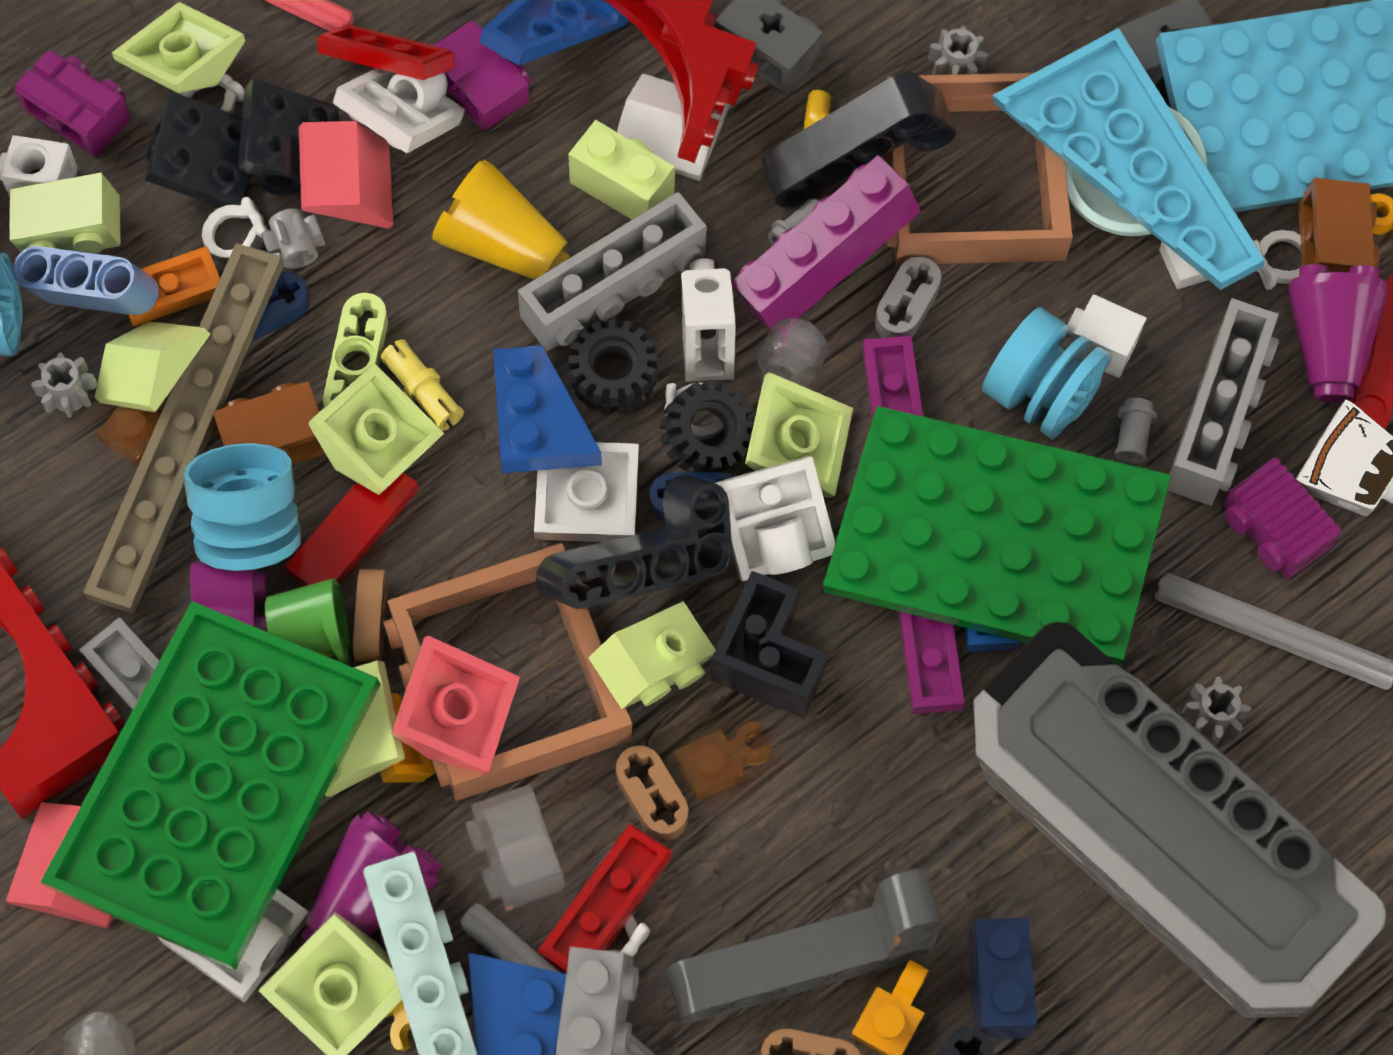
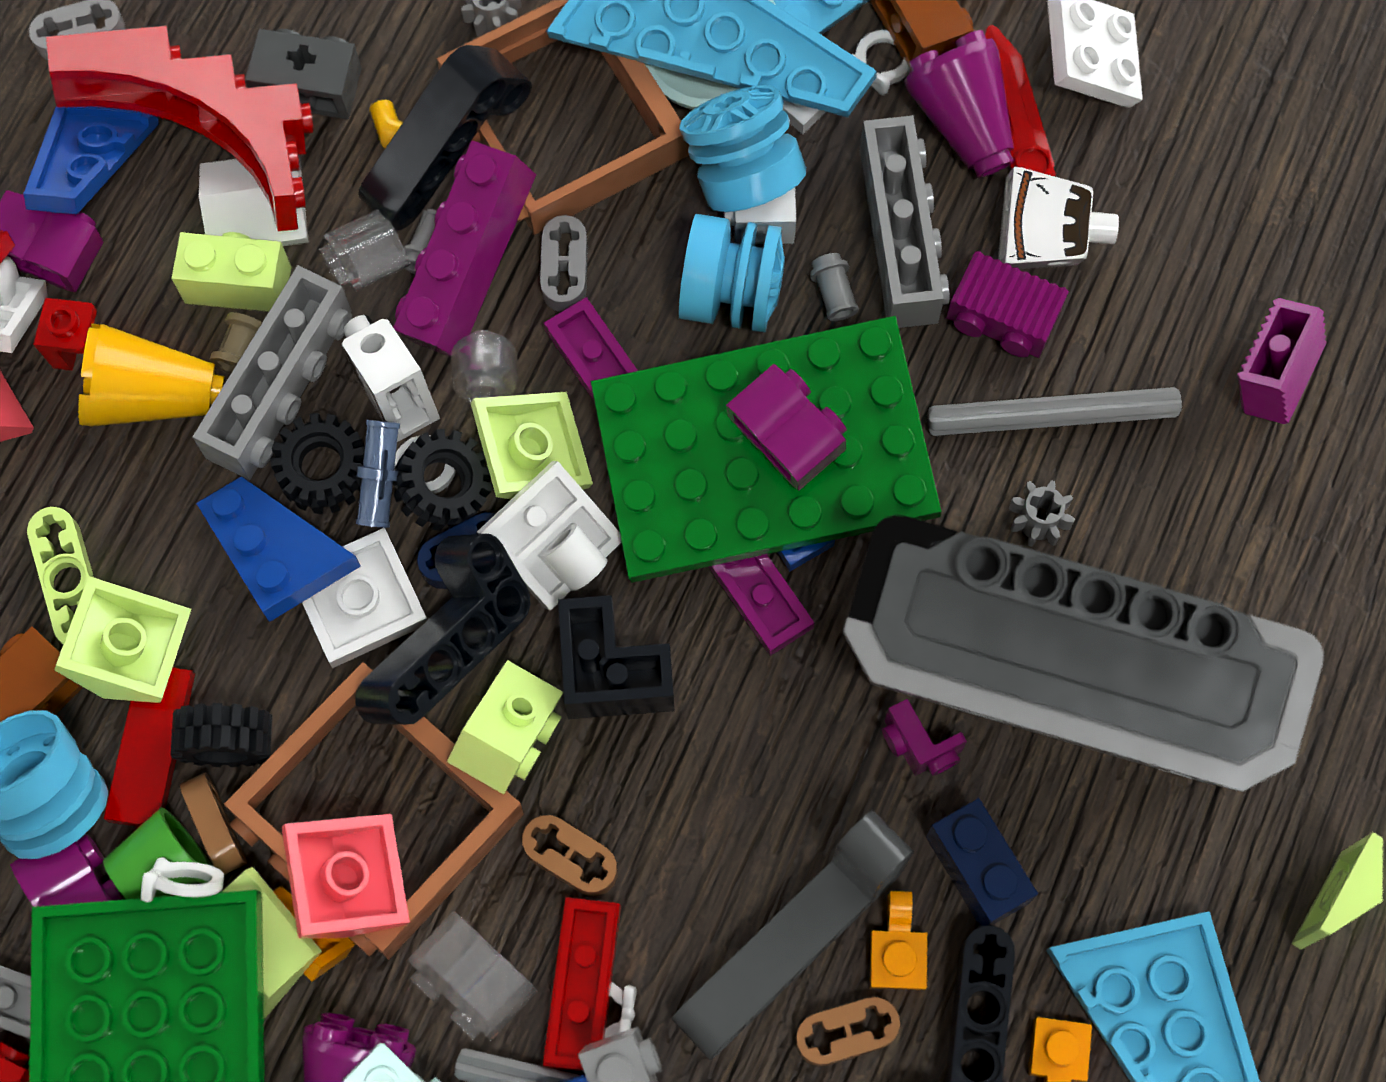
camera: 25 degrees left, 5 degrees up
light yellow pin [380,339,464,431] -> none
clear orange plate [674,722,772,801] -> none
none -> red bracket [33,298,97,371]
none -> white piece [141,857,224,902]
none -> black tyre [170,703,272,767]
none -> dark tan bush [209,312,262,375]
none -> clear brick [319,209,411,292]
none -> sand blue pin [356,420,400,528]
none -> medium azure wheel [679,85,806,212]
none -> magenta brick [726,364,847,491]
none -> magenta bracket [882,699,967,776]

